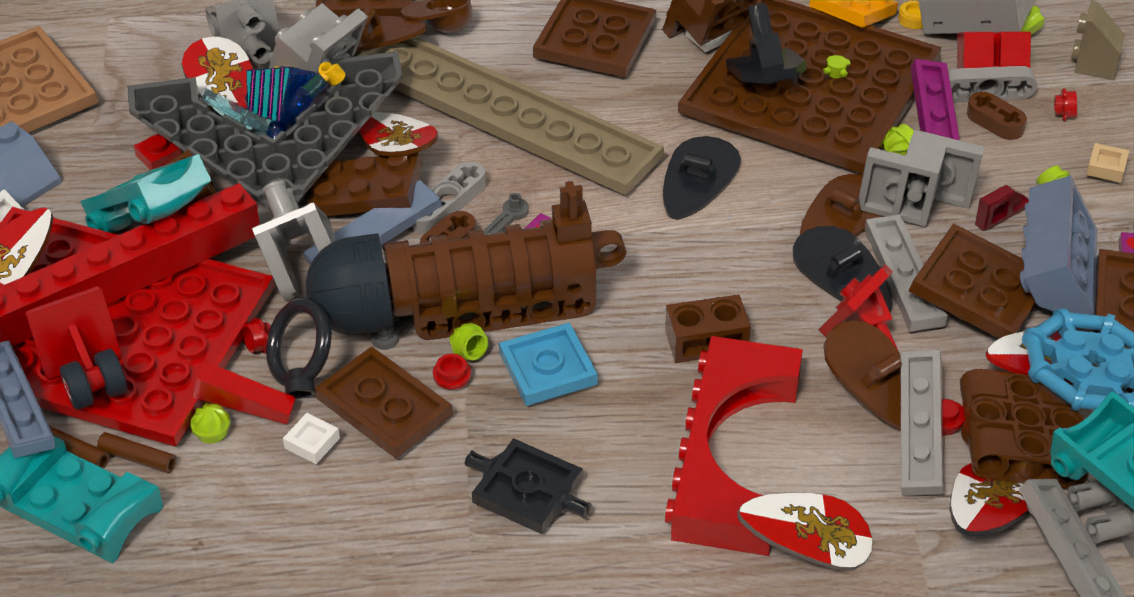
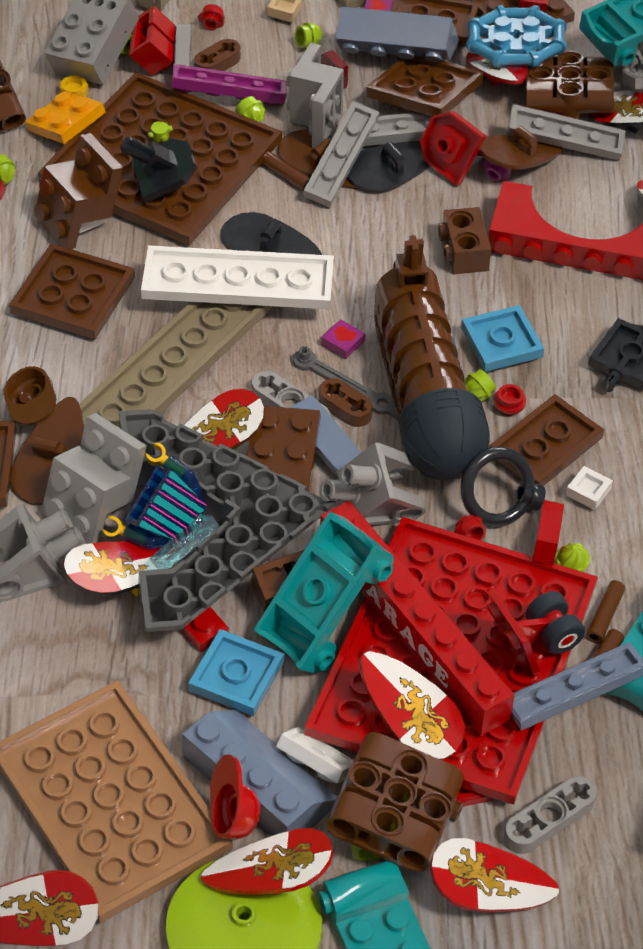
camera: 90 degrees left, 5 degrees up
none -> white plate [141,246,334,309]
none -> dark azure plate [188,629,284,716]
none -> reddish brown piece [262,151,310,191]
none -> light grey plate [303,101,379,208]

